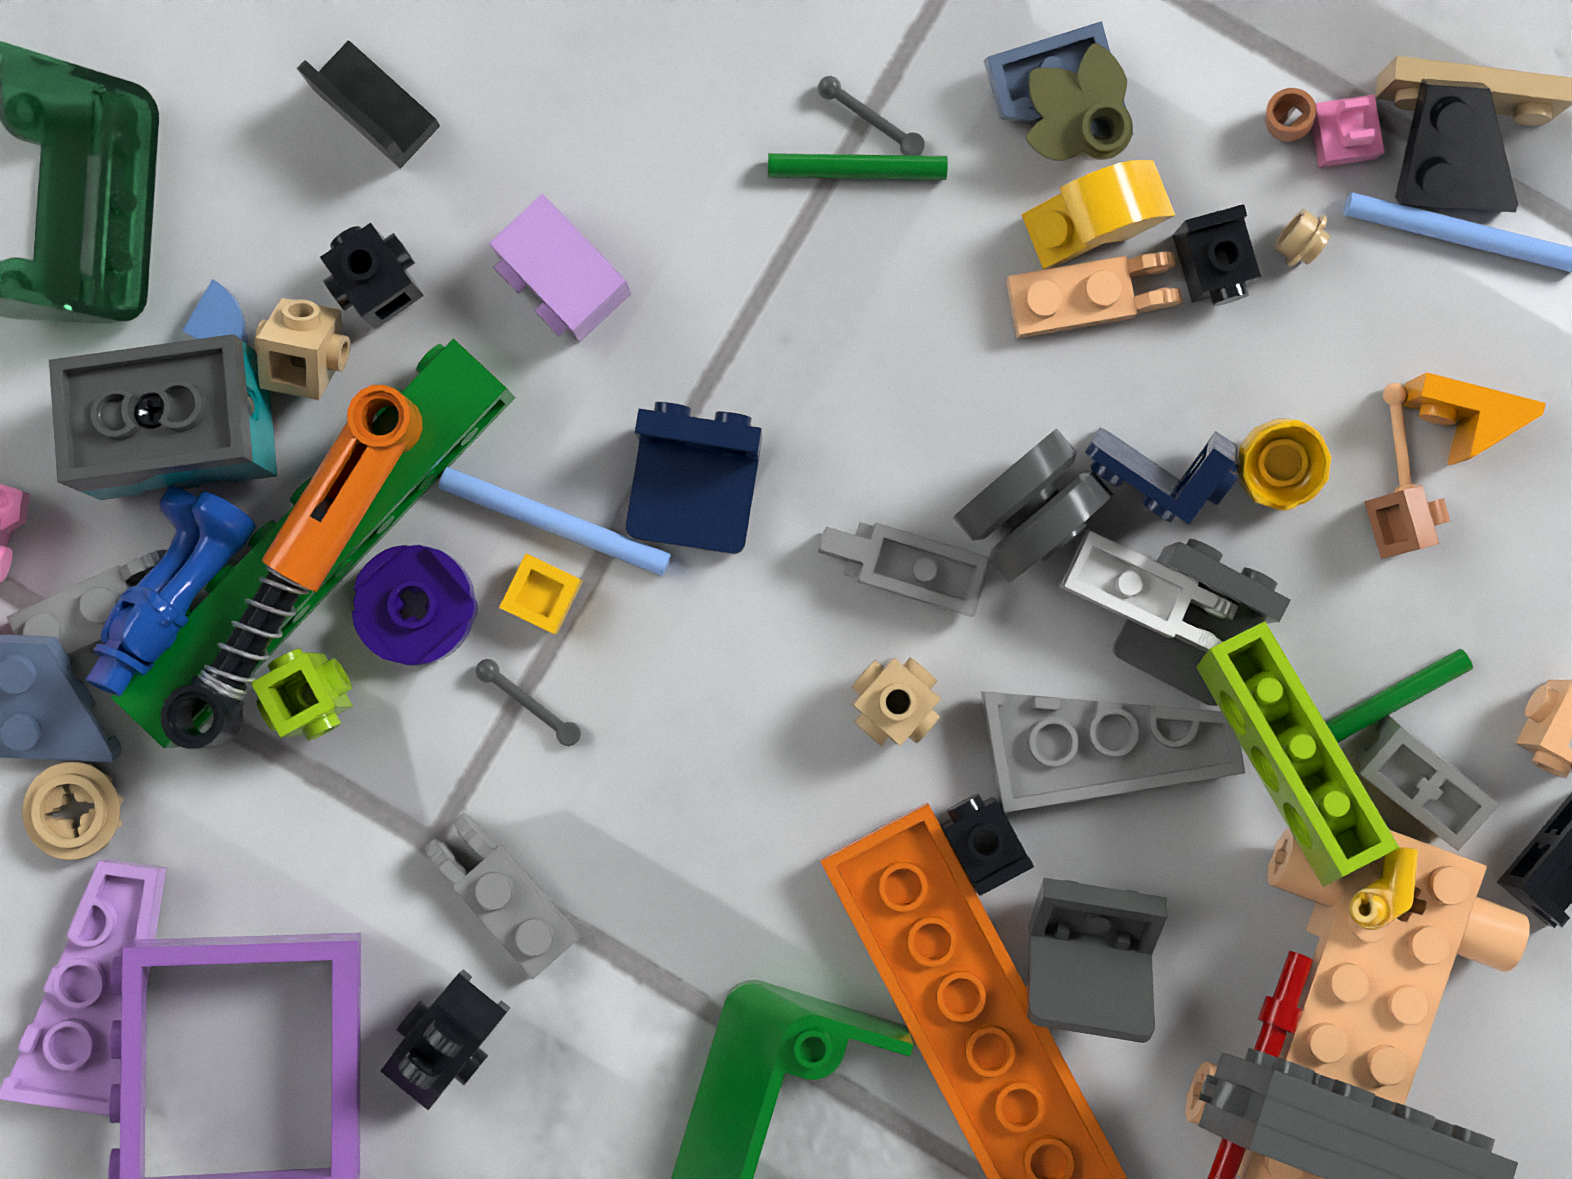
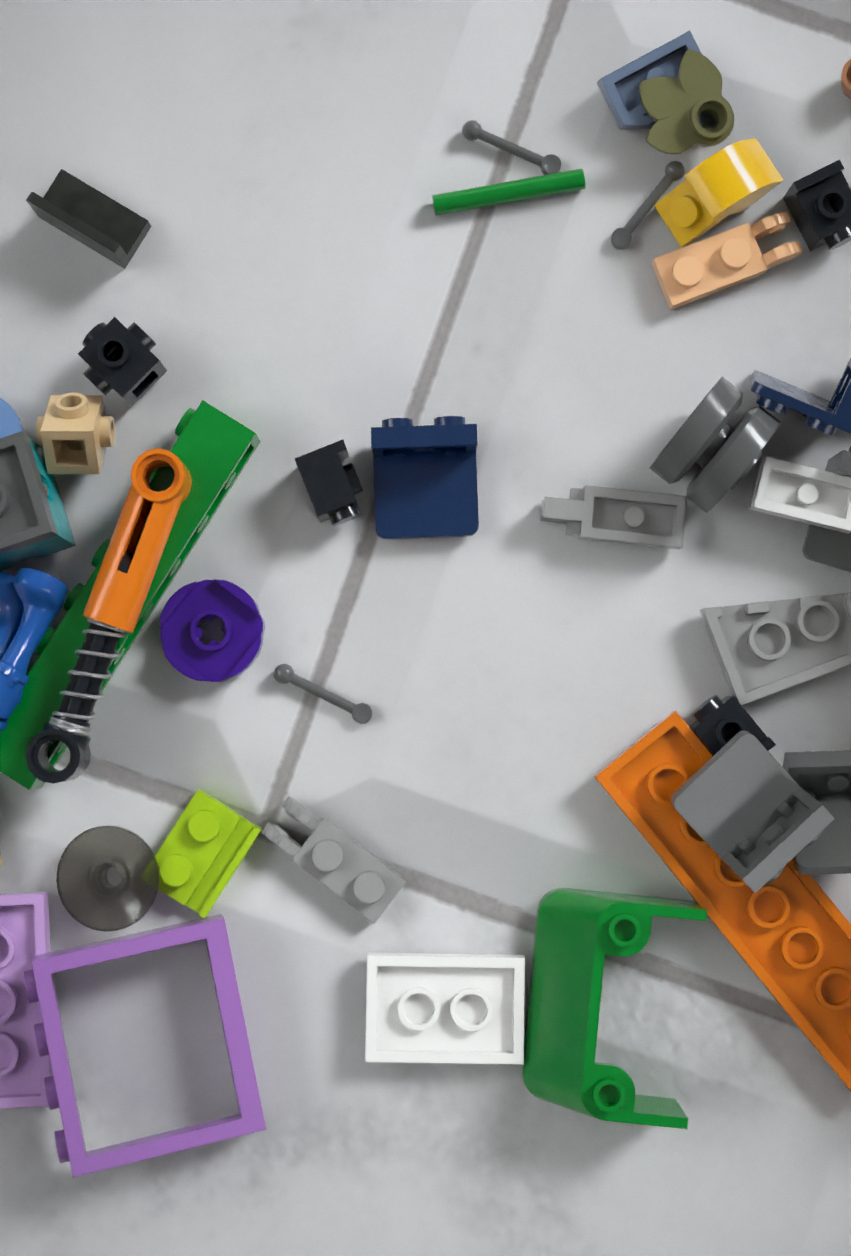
camera: 10 degrees left, 0 degrees up
lime brick [251,648,353,741] -> none
black hinge [380,969,510,1110] -> none
light blue bar [439,467,672,576] -> none
lavender brick [489,193,631,342] -> none
yellow plate [499,553,583,635] -> none
tan brick [851,657,941,746] -> none
none -> clear smoke dish [56,825,160,932]
none -> lime plate [141,789,263,919]
none -> black brick [294,439,363,526]
none -> white plate [365,953,525,1065]
none -> dark grey hinge [611,161,685,250]
none -> dark grey bracket [671,731,835,893]

